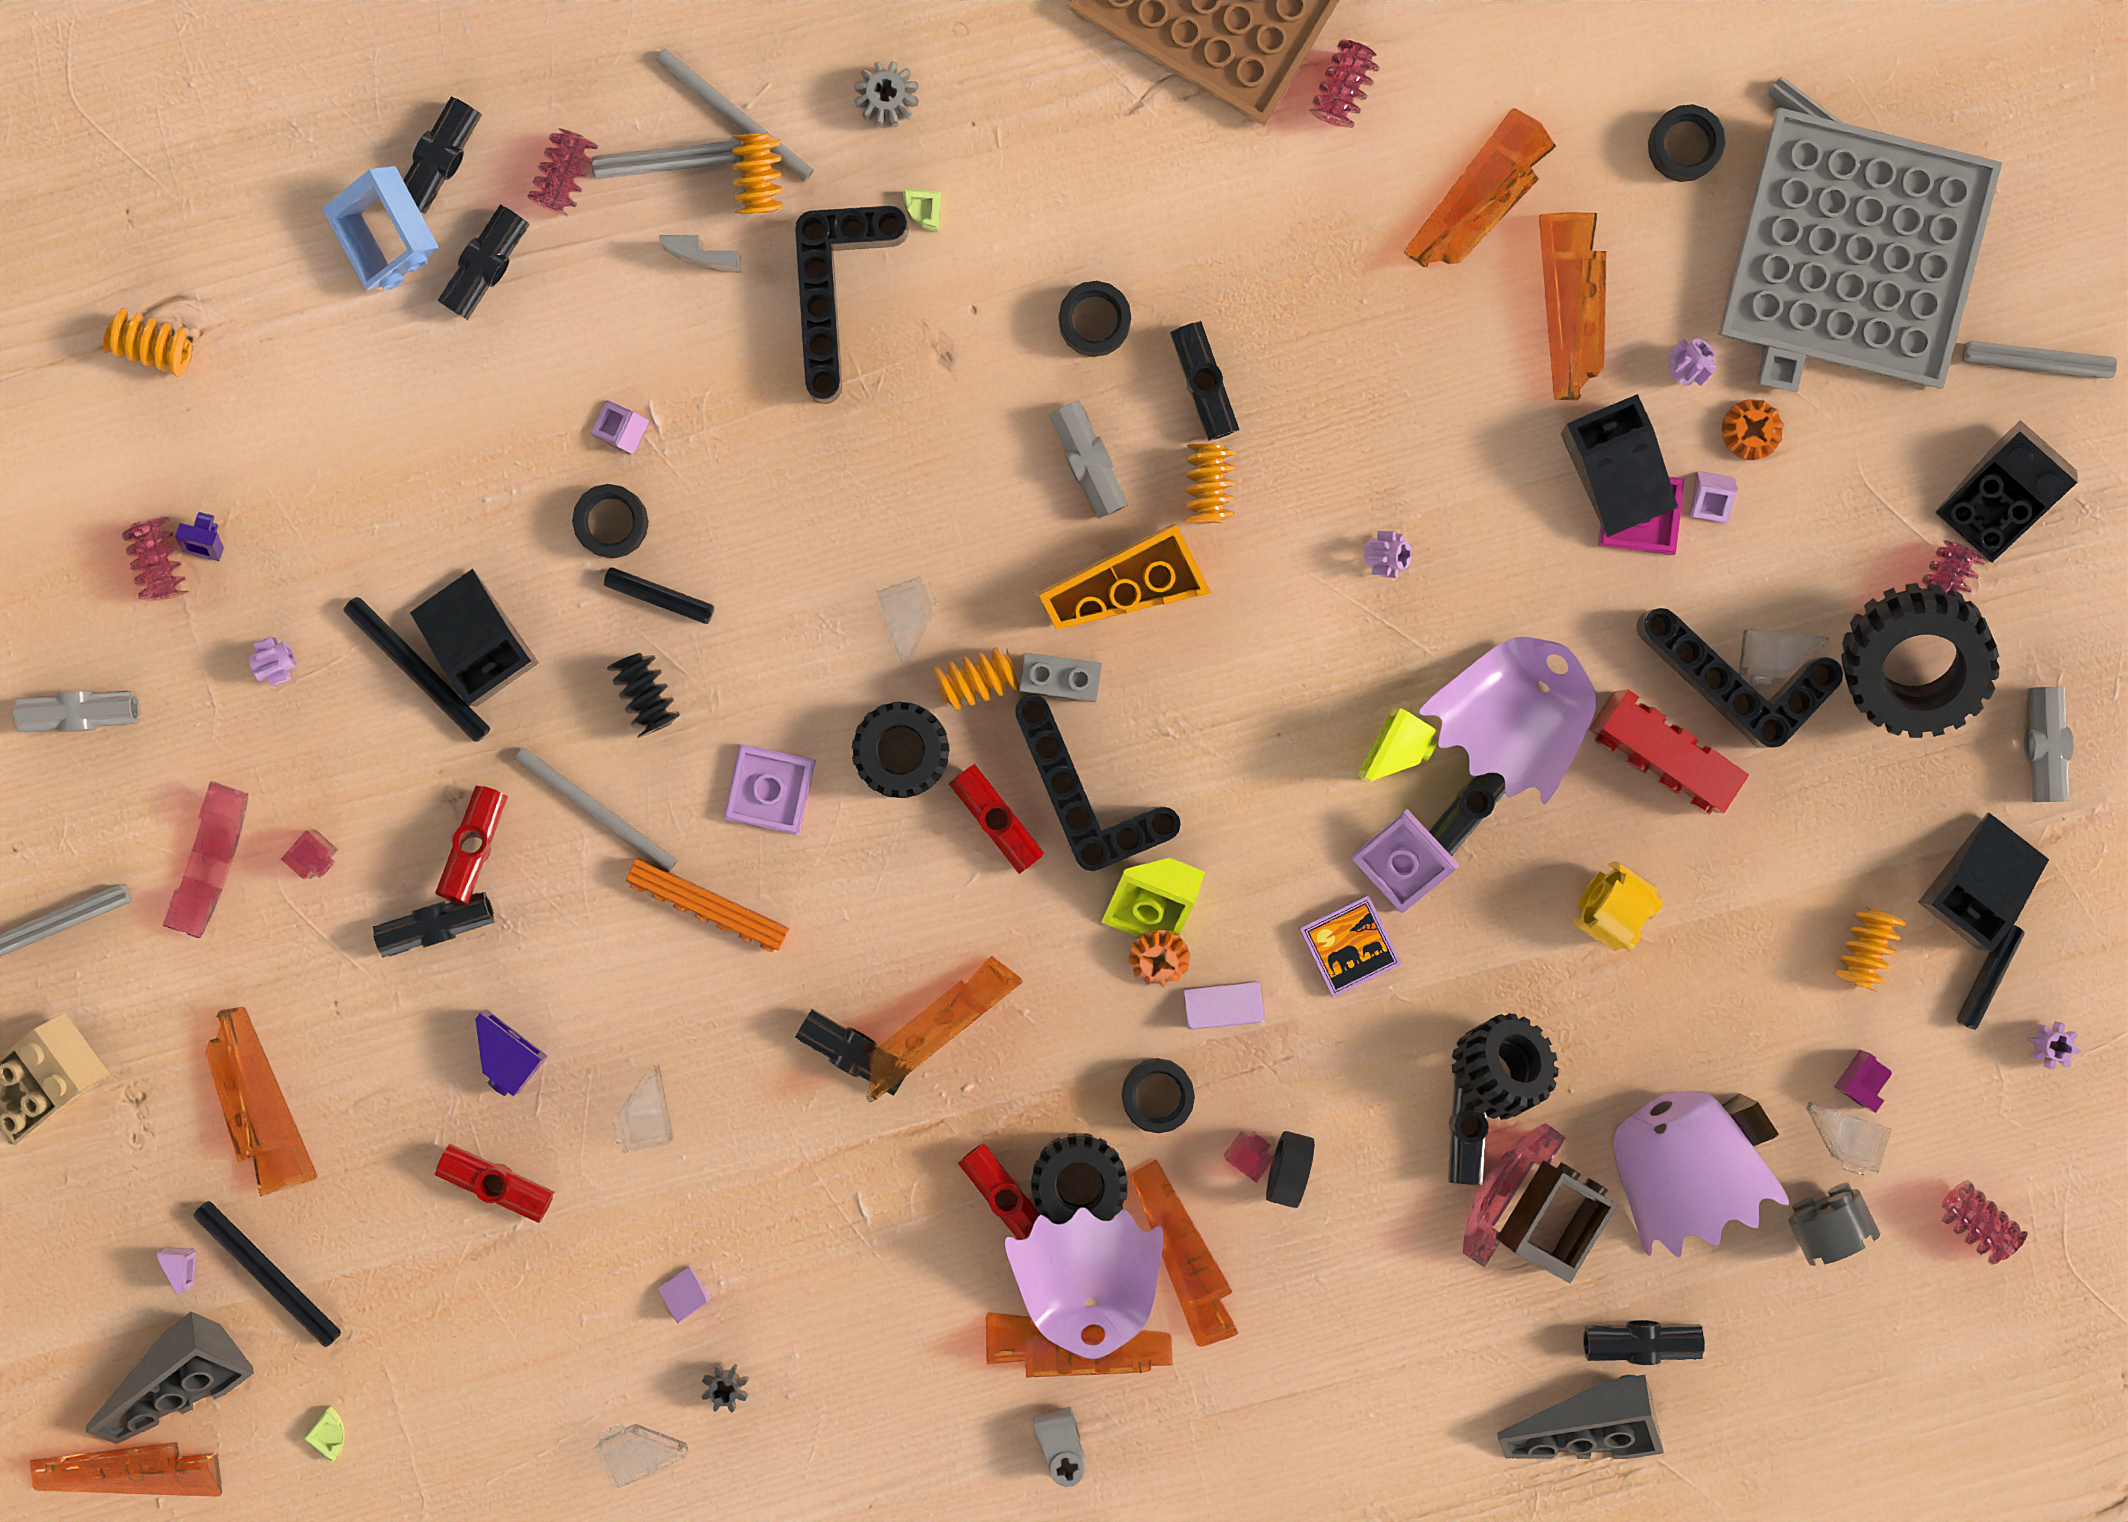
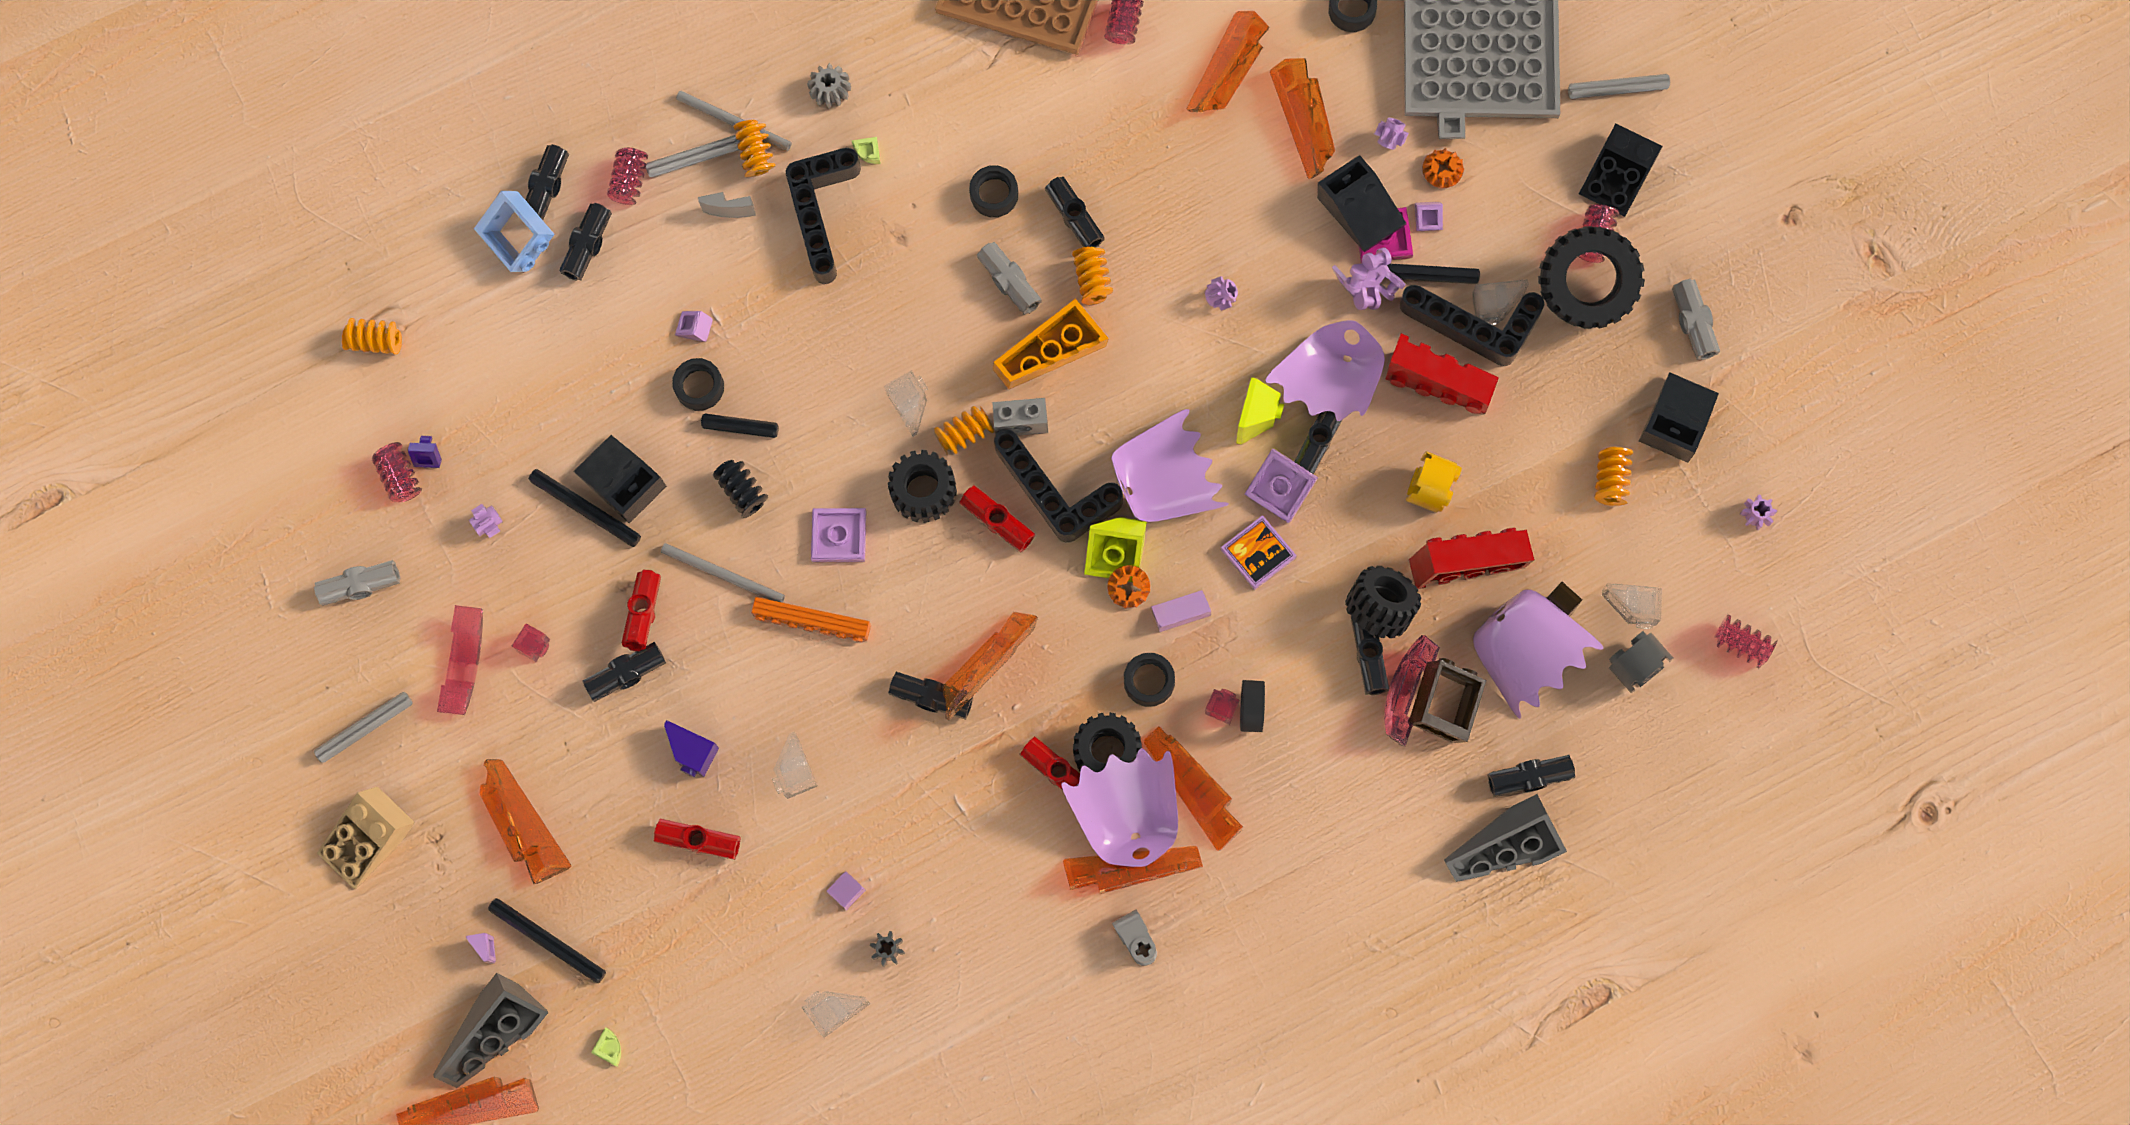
camera: 10 degrees left, 15 degrees down
magenta panel [1834,1050,1892,1113] -> none
black axle [1957,925,2025,1030] -> none
none -> lavender piece [1111,409,1229,522]
none -> lavender piece [1332,248,1406,310]
none -> black axle [1384,263,1480,284]
none -> red wedge [1409,528,1535,589]

